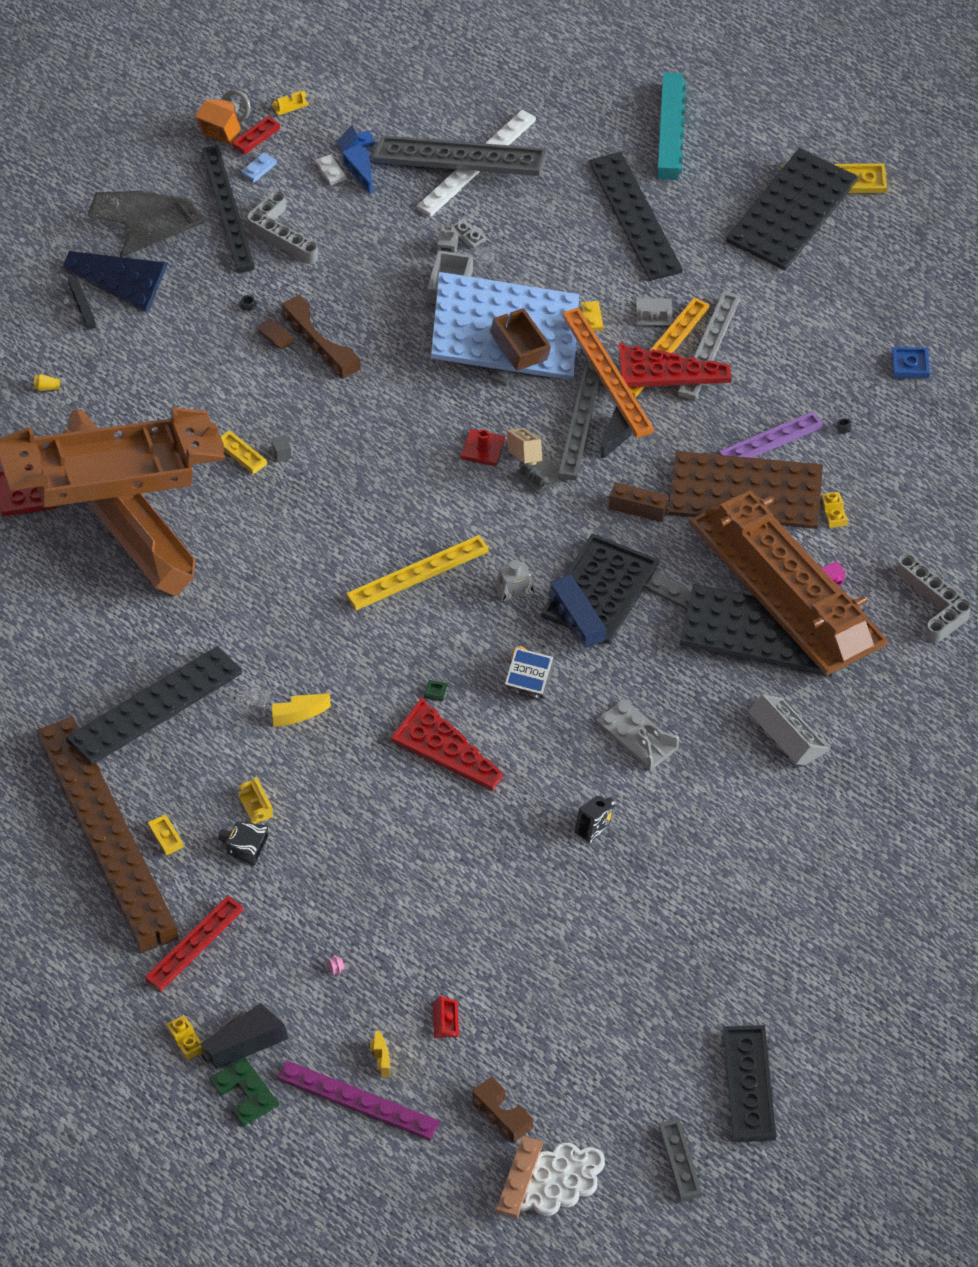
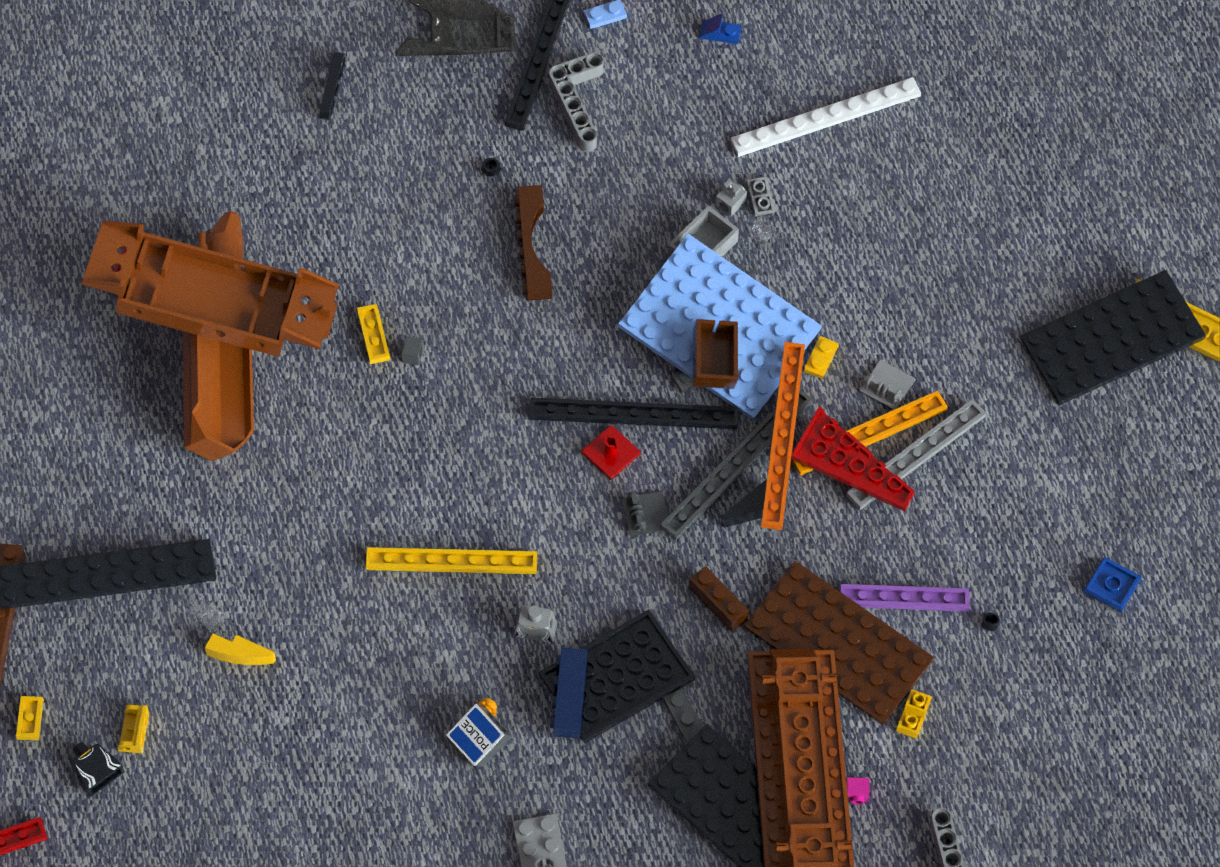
camera: 30 degrees right, 10 degrees up
yellow cone [34,374,60,391] -> none
dark blue wing [63,251,168,311] -> none
reddish brown slope [257,318,294,349] -> none
white plate [315,154,346,185] -> none
blue slope [342,144,373,194] -> none
dark grey plate [373,135,547,176] -> none
red wing [391,697,503,791] -> none
dark green tile [424,680,448,701] -> none
tan brick [507,428,542,465] -> none
black plate [589,152,683,281] -> none
teal brick [657,72,686,180] -> none
none -> black plate [529,398,738,429]

